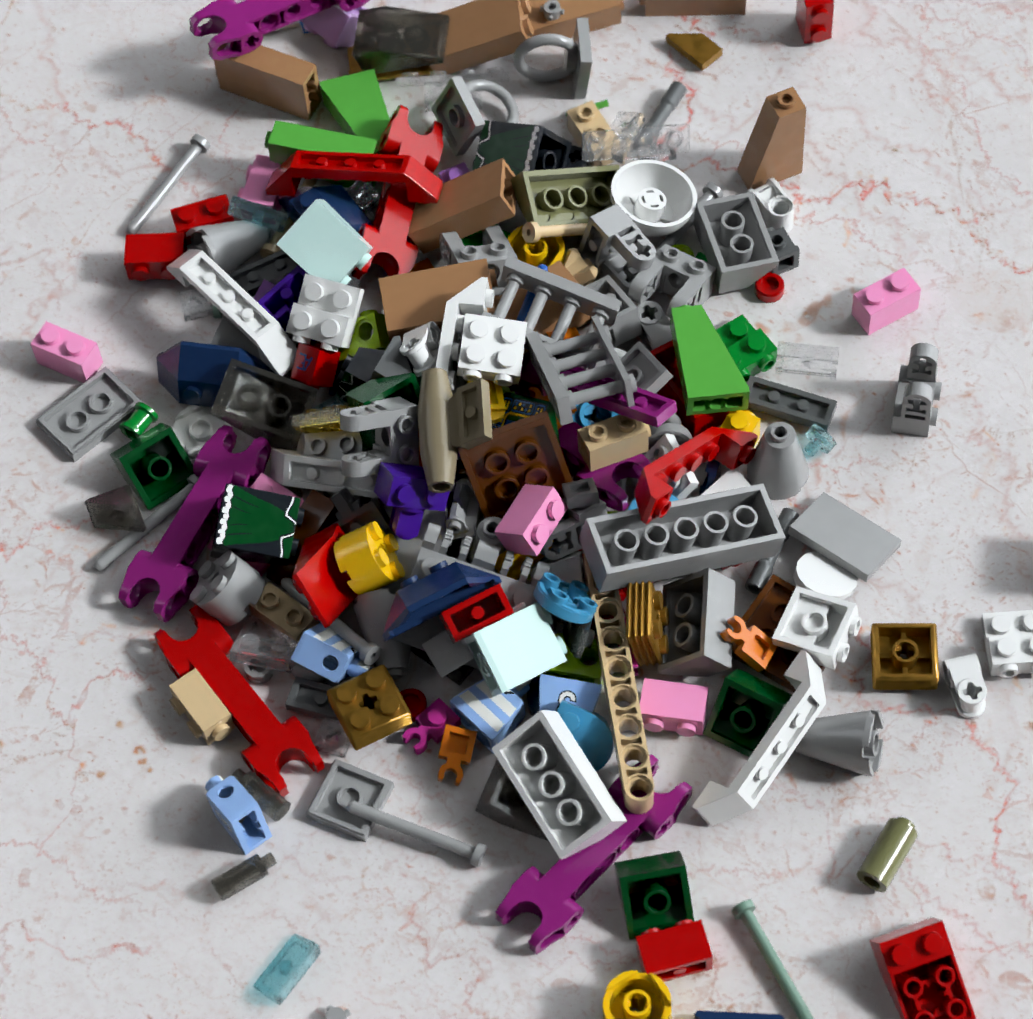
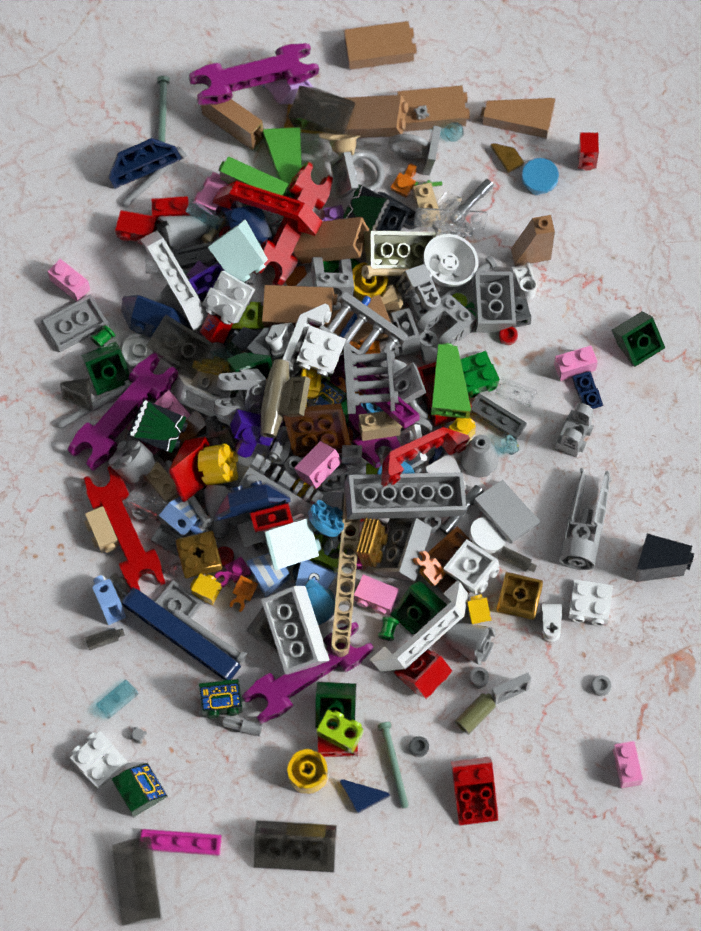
camera: 10 degrees right, 10 degrees up
none -> dark blue wedge [108,138,182,189]
none -> dark blue beam [121,587,241,680]
none -> sand green bar [157,76,170,142]
none -> yellow brick [190,573,222,606]
none -> slope [199,679,243,719]
none -> light grey axle [222,716,263,736]
none -> lime brick [317,710,364,753]
none -> tan piece [319,132,360,156]
none -> green bush [378,617,399,641]
none -> orange plate [390,163,417,198]
none -> red slope [394,649,453,699]
none -> dark grey tile [409,736,429,757]
none -> light grey bush [424,517,441,533]
none -> clear light blue tile [444,122,464,142]
none -> yellow brick [467,594,492,624]
none -> light grey tile [469,667,489,688]
none -> light grey tile [491,672,531,705]
none -> clear smoke cylinder [498,546,537,572]
none -> dark azure tile [522,158,559,195]
none -> light grey piece [559,468,611,570]
none -> dark blue slope [572,371,603,409]
none -> dark green slope [612,311,666,367]

